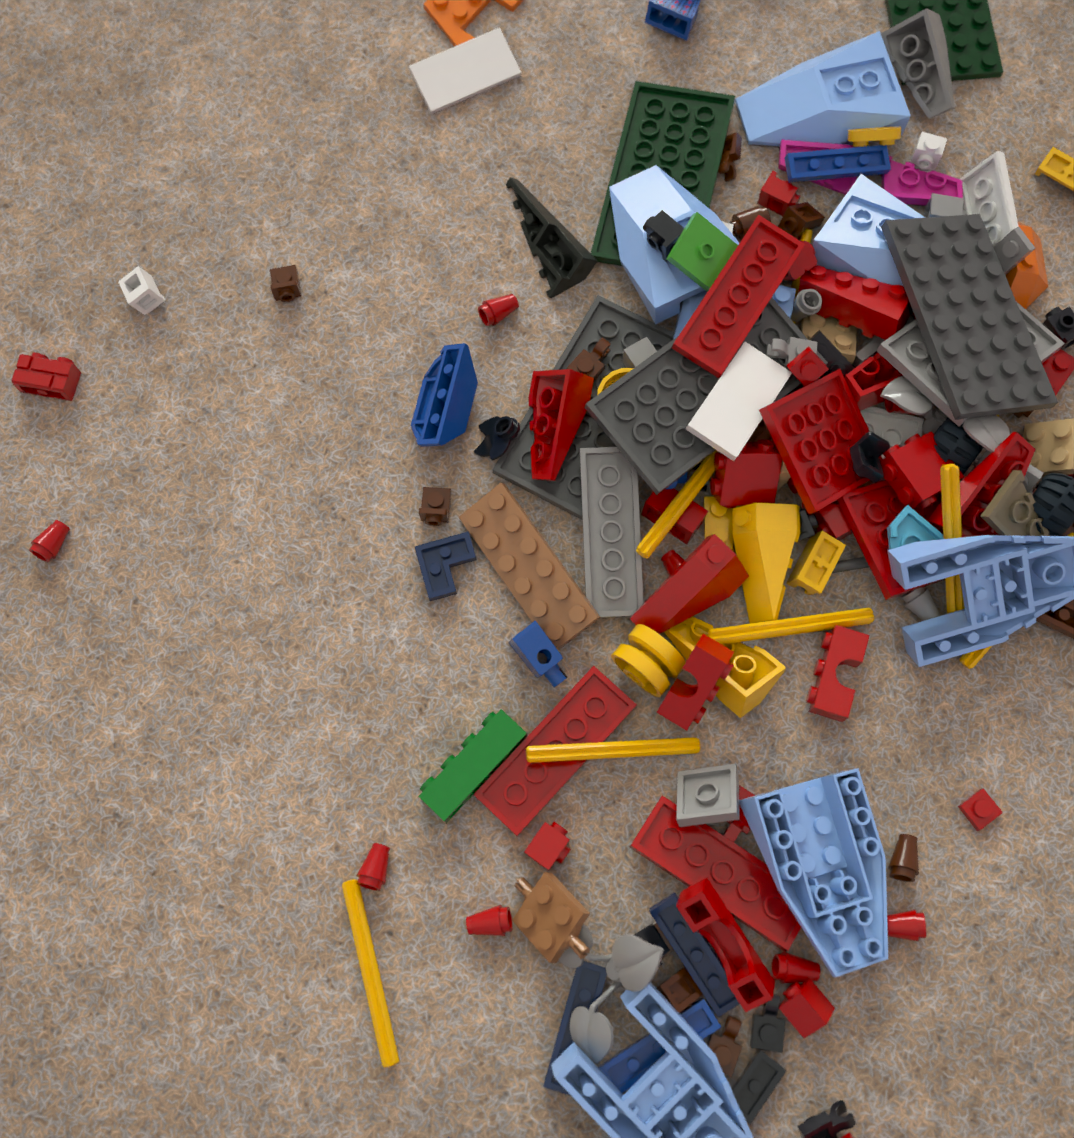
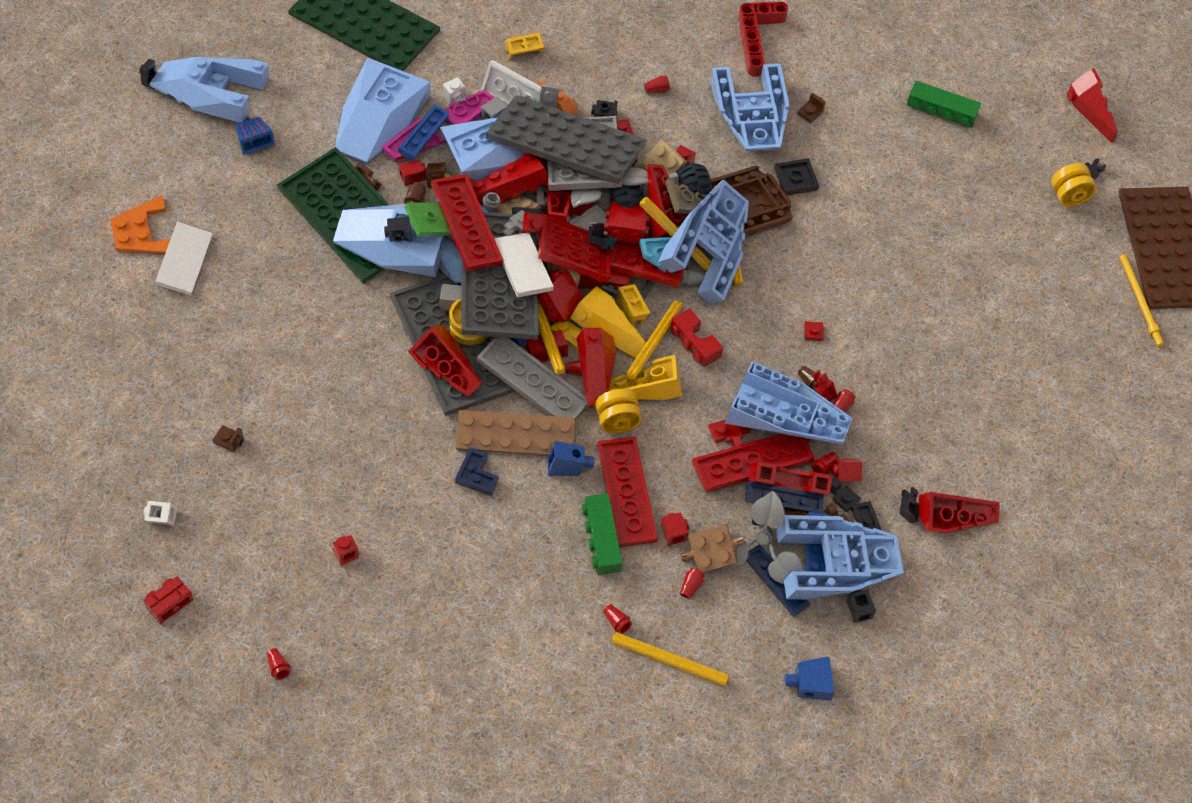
camera: 60 degrees left, 15 degrees down
blue wedge [411,343,478,447] -> none
reddish brown bracket [419,487,451,526] -> none
black plate [474,416,520,461] -> none
red cone [478,294,519,326] -> none
pearl dark grey wedge [506,177,597,298] -> none
yellow axle [526,737,700,763] -> none
reddish brown plate [566,337,611,382] -> none
red arch [656,634,734,731] -> none
light grey plate [676,763,740,827] -> none
yellow plate [847,127,901,147] -> none
light grey wedge [881,8,955,119] -> none
none -> red brick [332,535,359,566]
none -> red plate [813,370,837,402]

